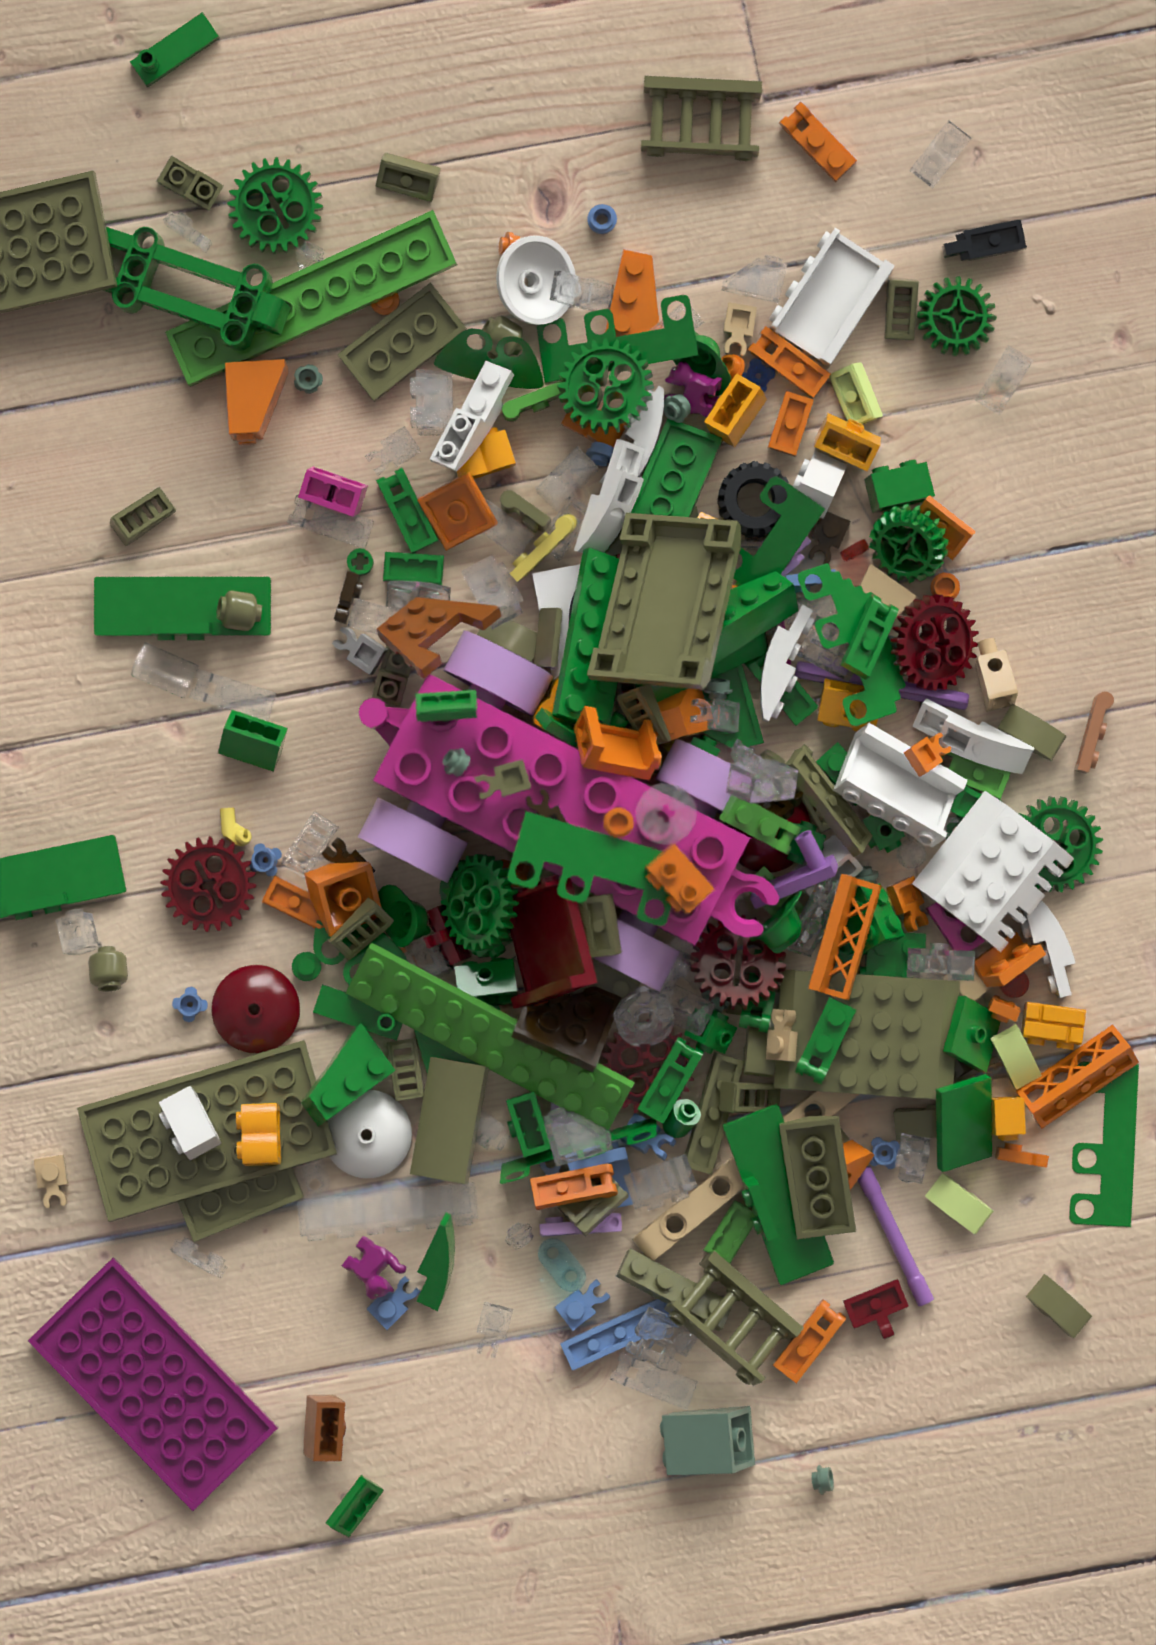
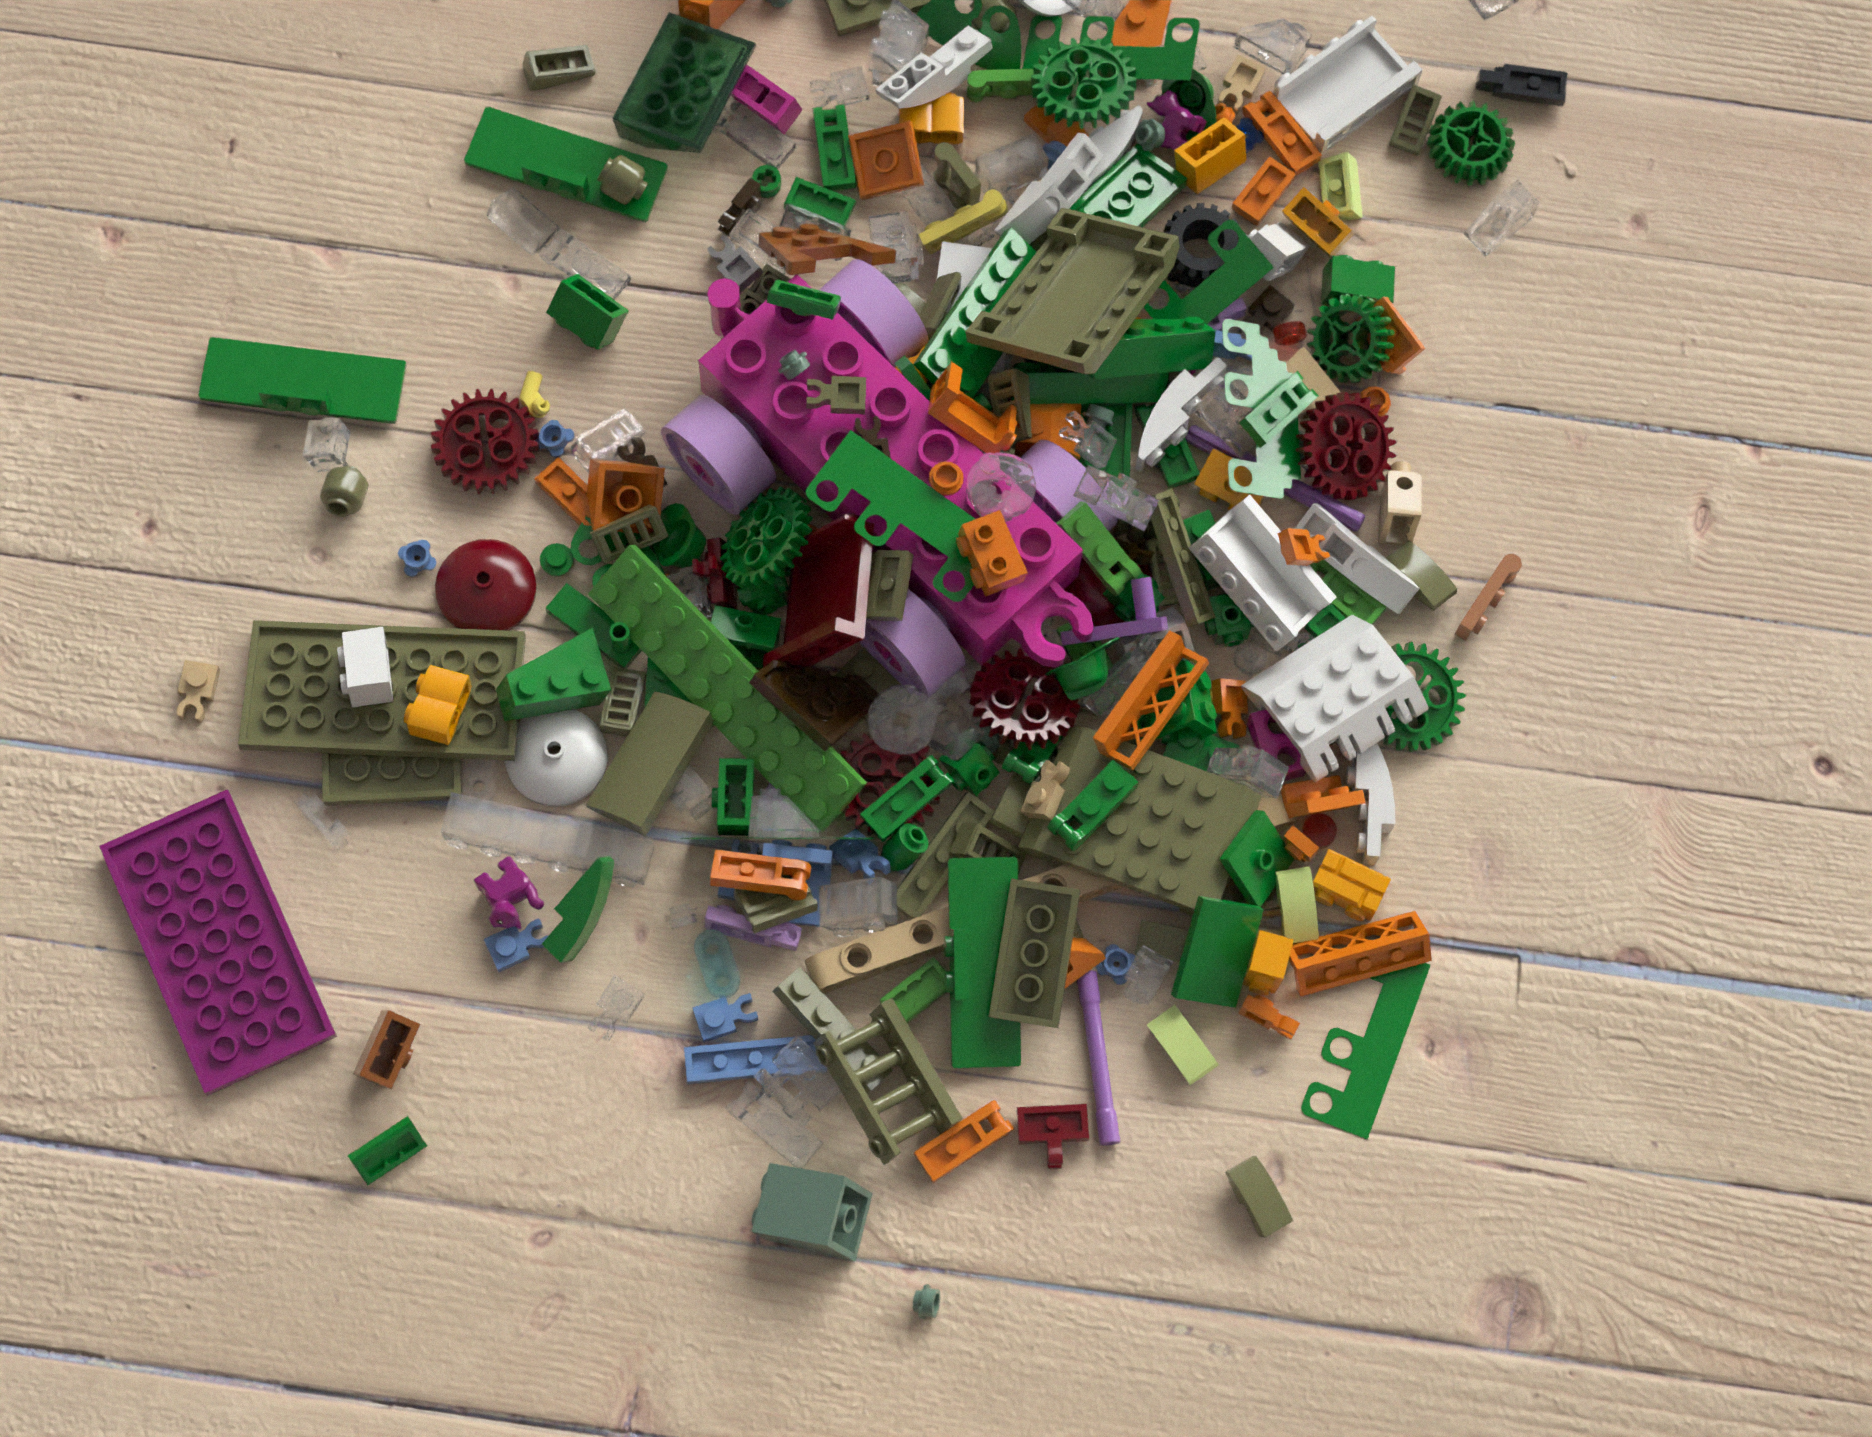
camera: 15 degrees right, 15 degrees down
none -> clear green slope [612,12,756,153]

